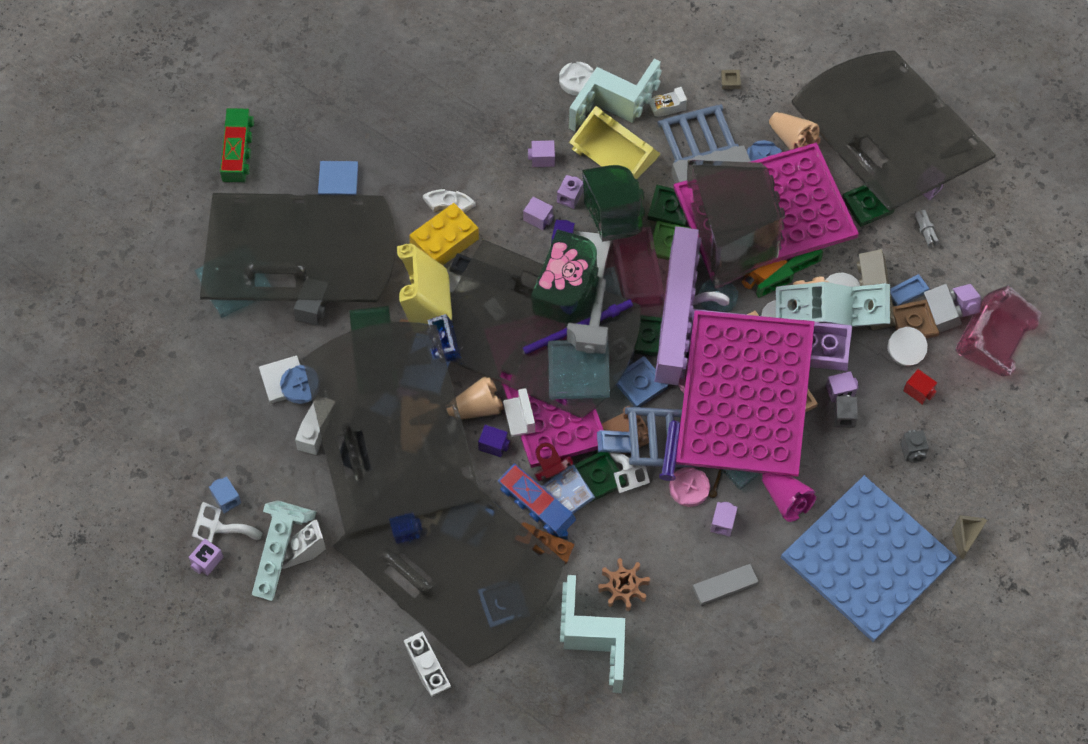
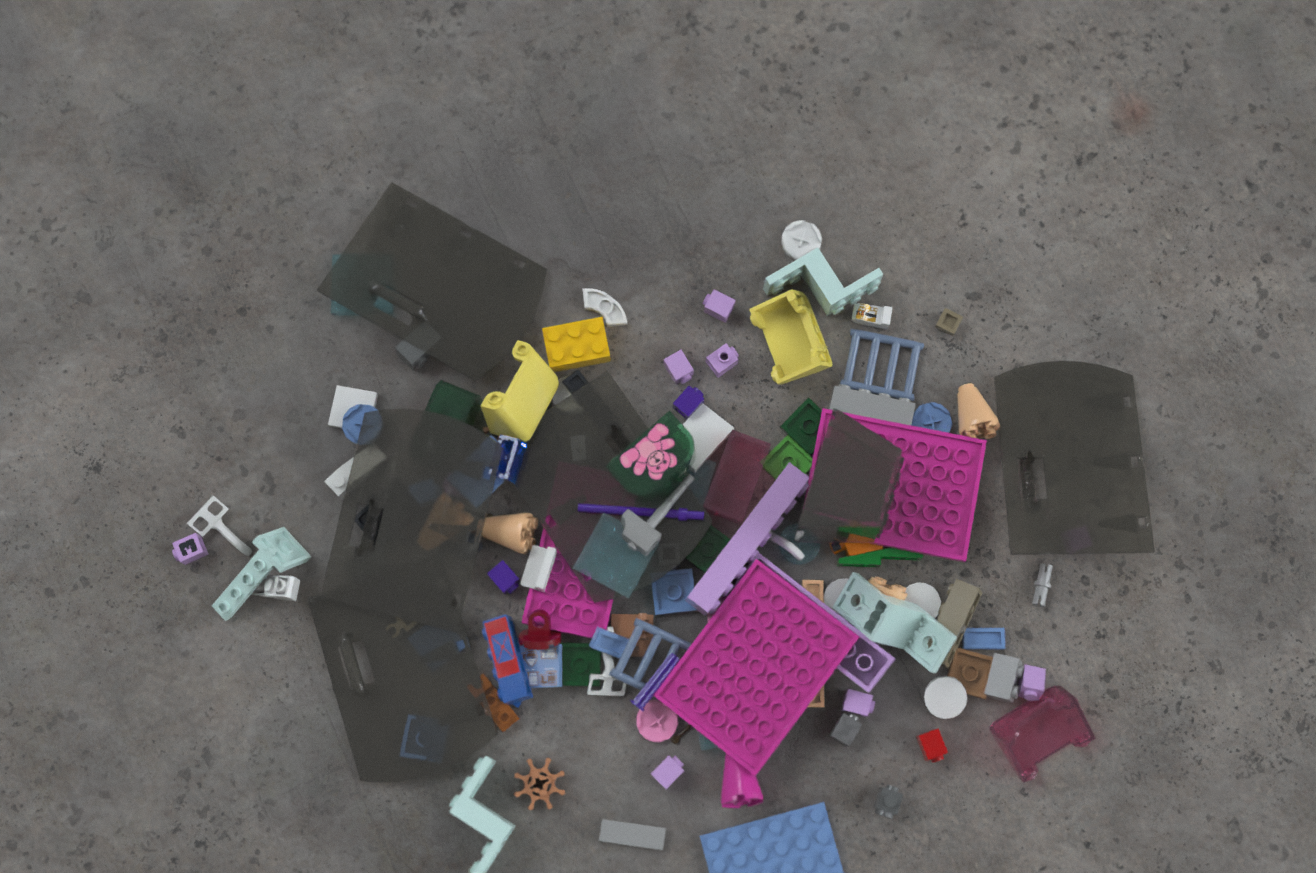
camera: 30 degrees right, 15 degrees up
medium blue brick [209,476,241,513] -> none
green brick [220,108,254,182] -> none
medium blue tile [318,161,358,197] -> none
clear blue brick [389,512,422,544] -> none
white slope [403,631,451,696] -> none
clear green brick [582,165,645,242] -> none
dark green plate [842,180,895,227] -> none

